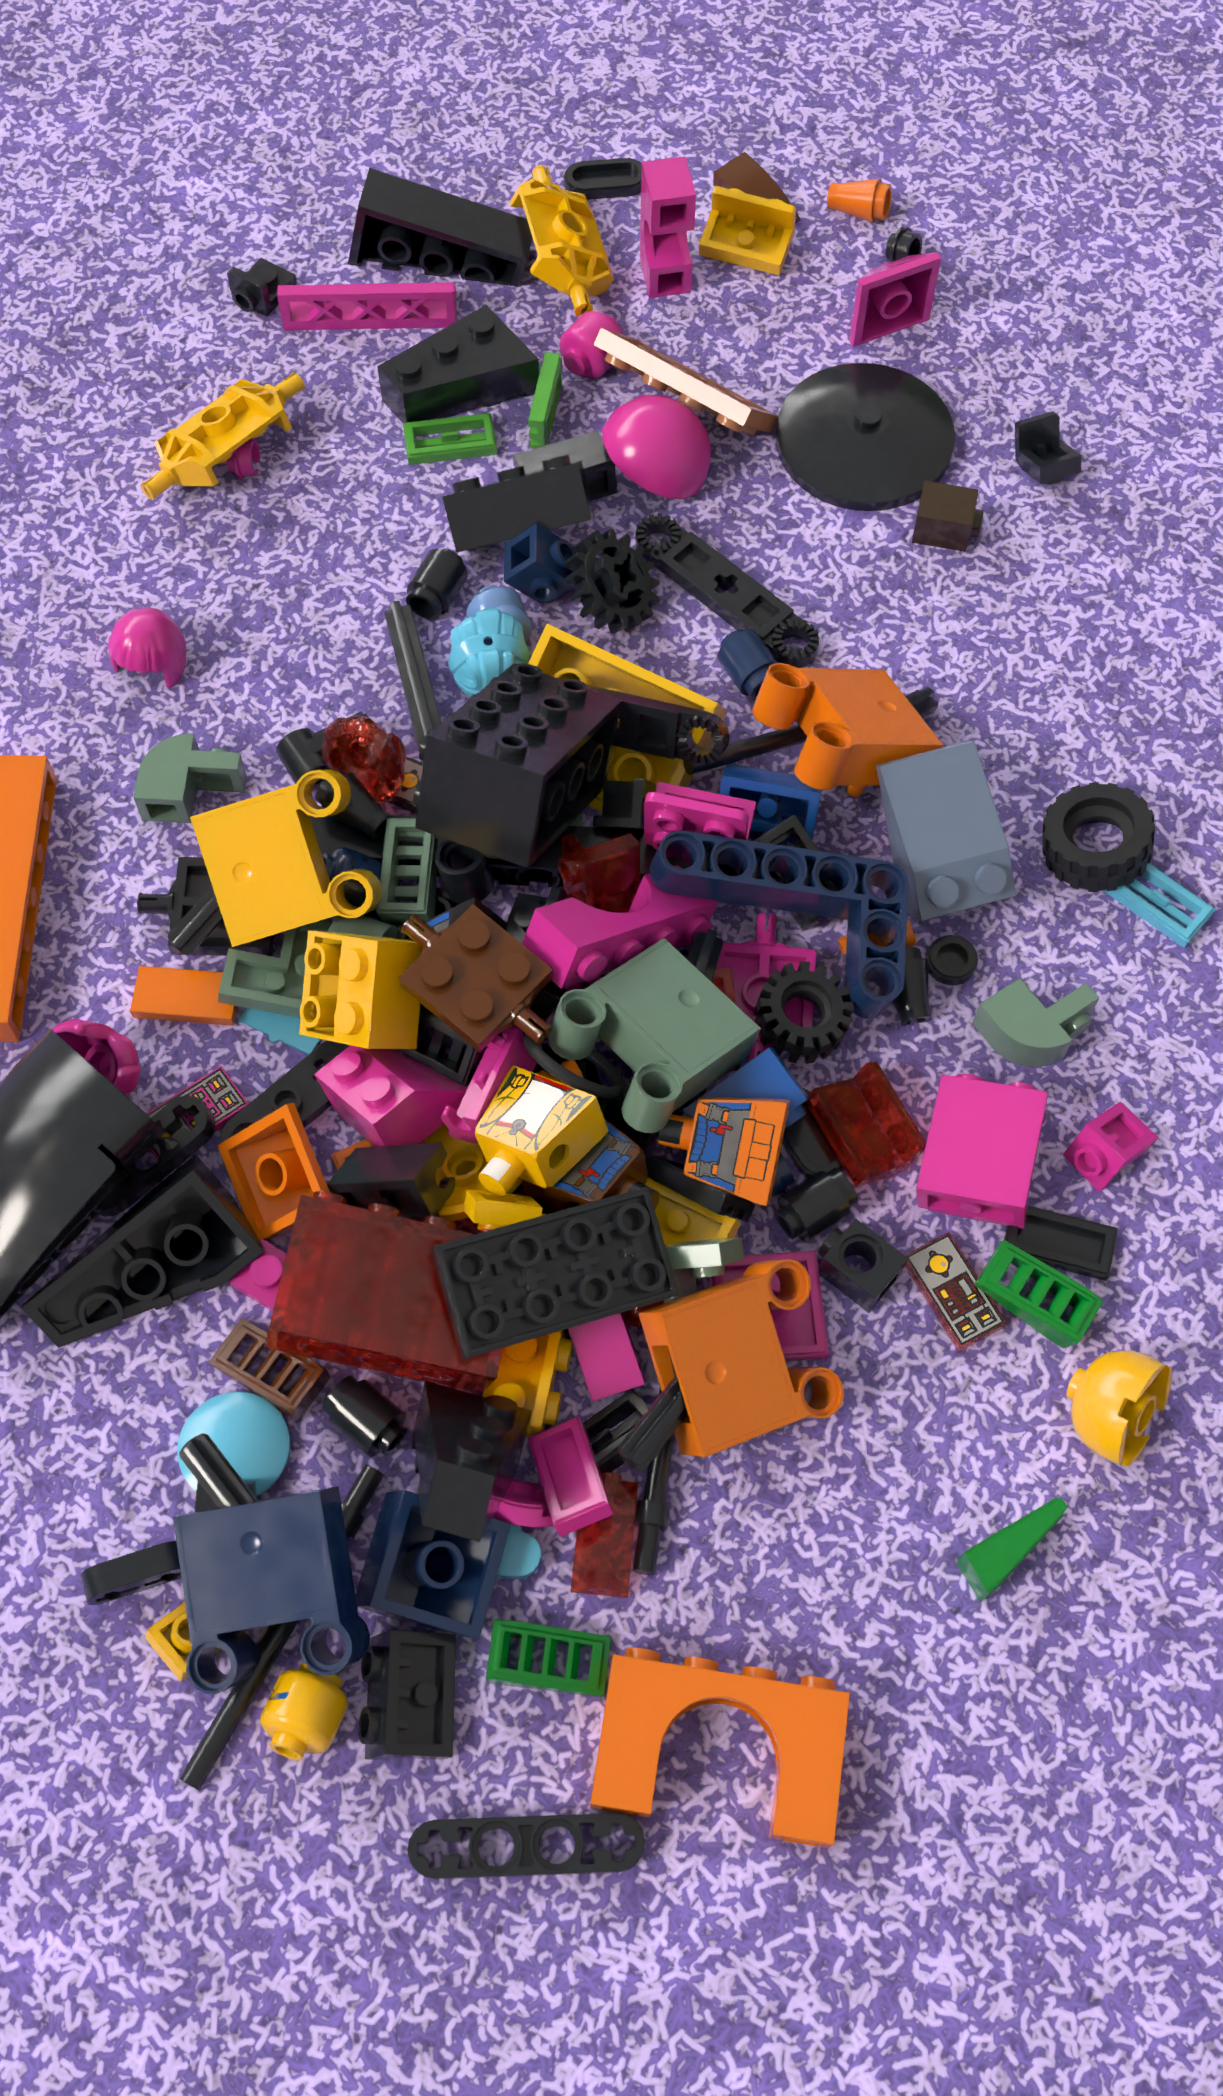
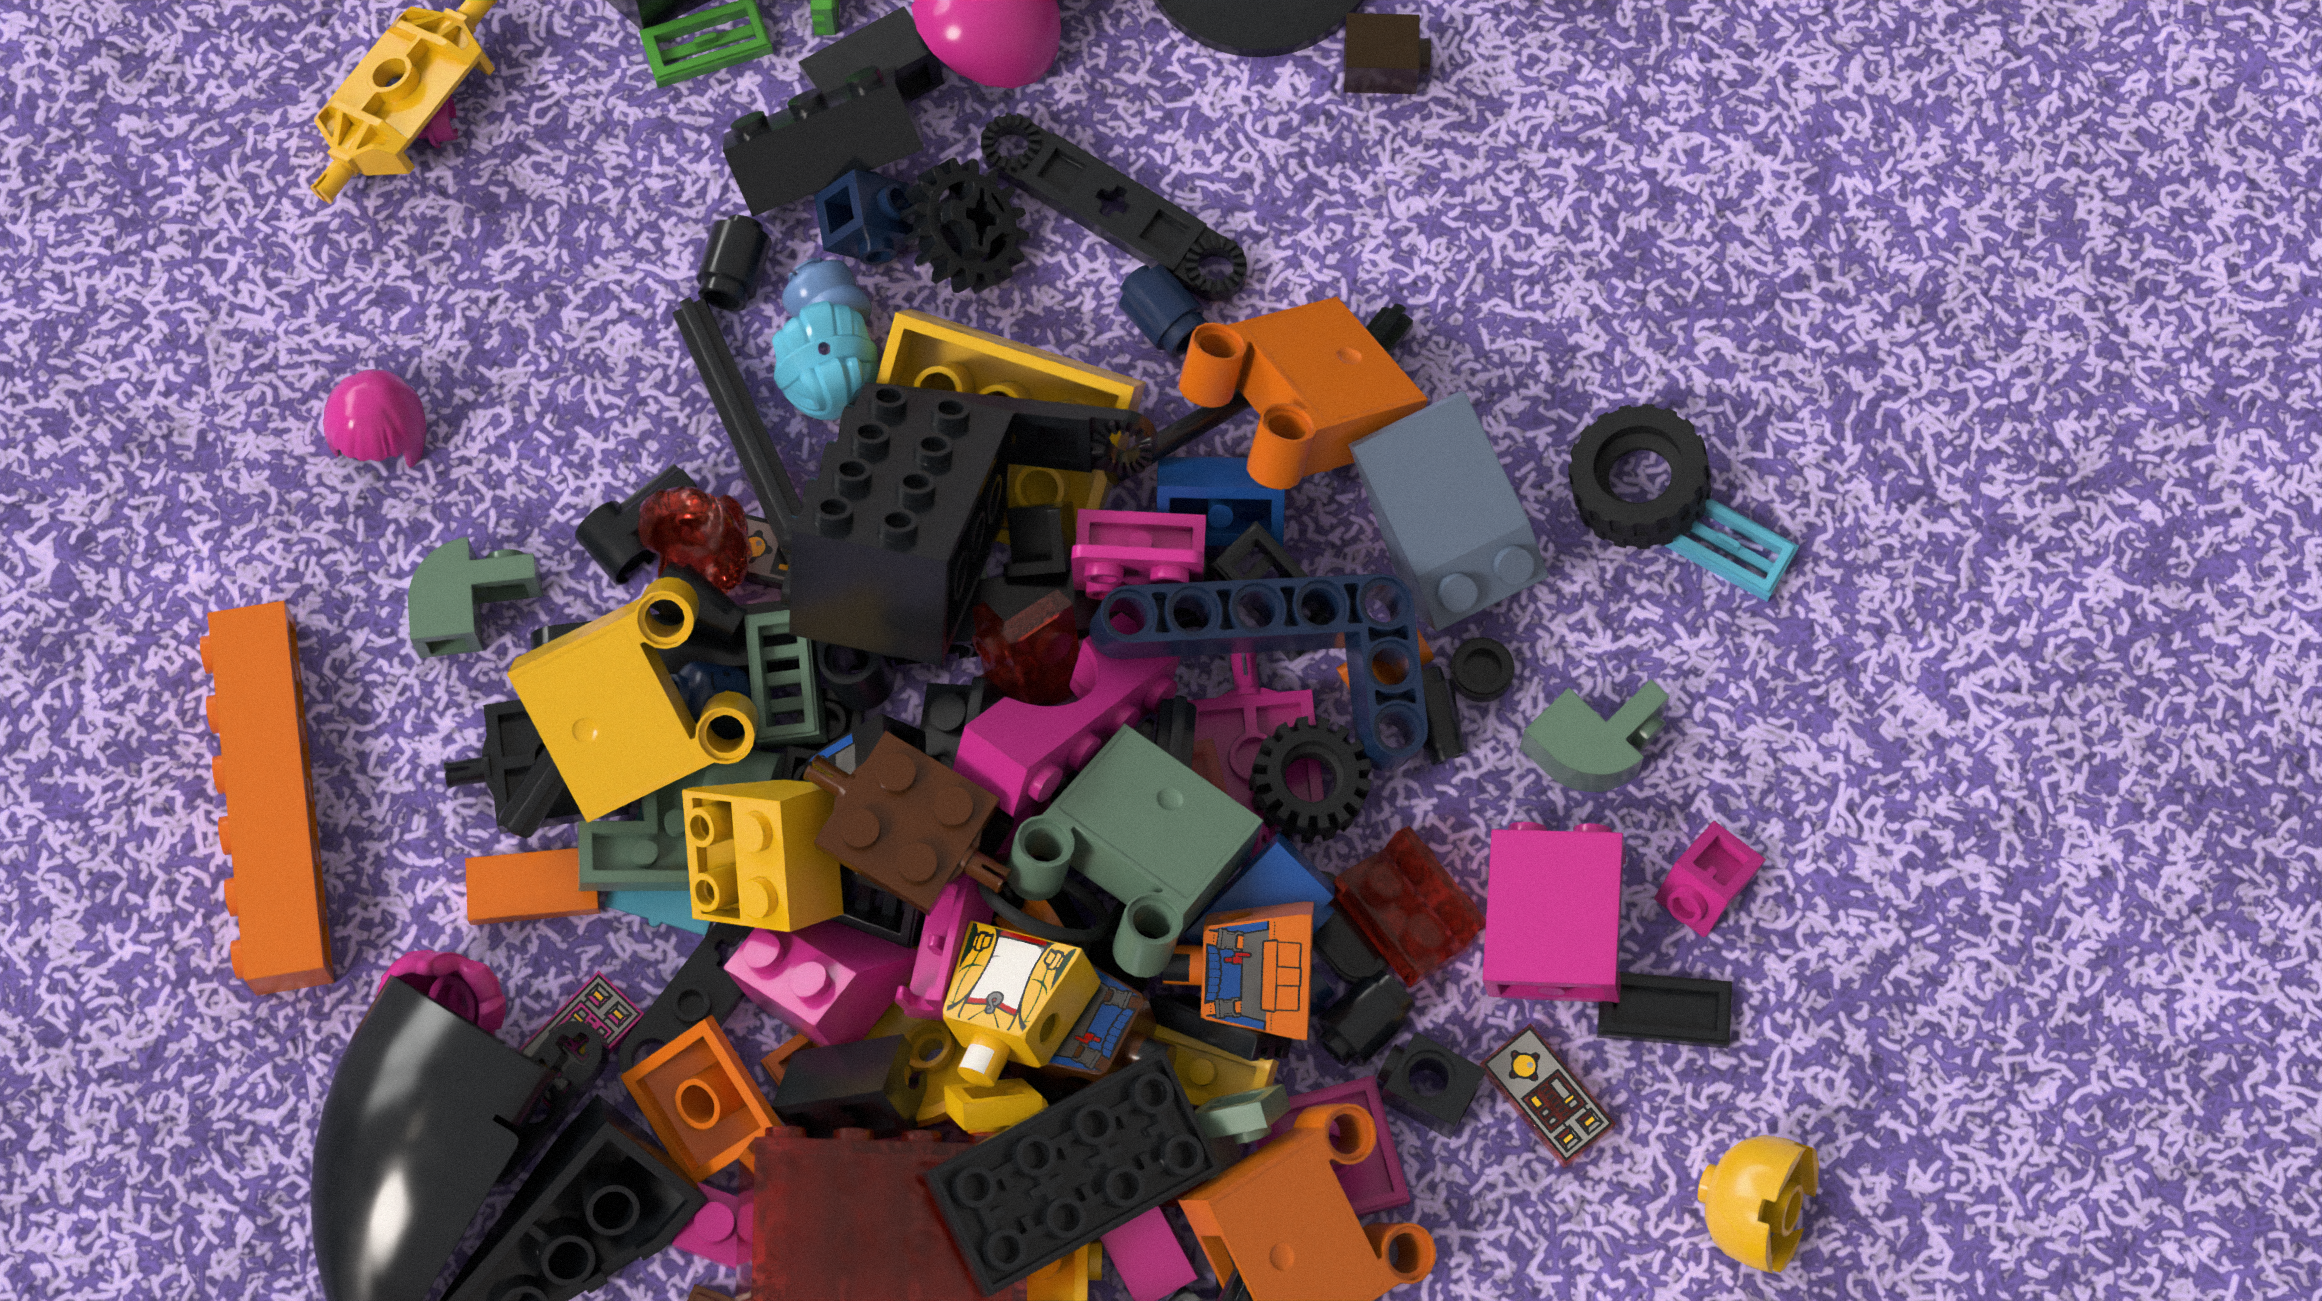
camera: 10 degrees left, 5 degrees up
green slope [974,1240,1103,1348] -> none

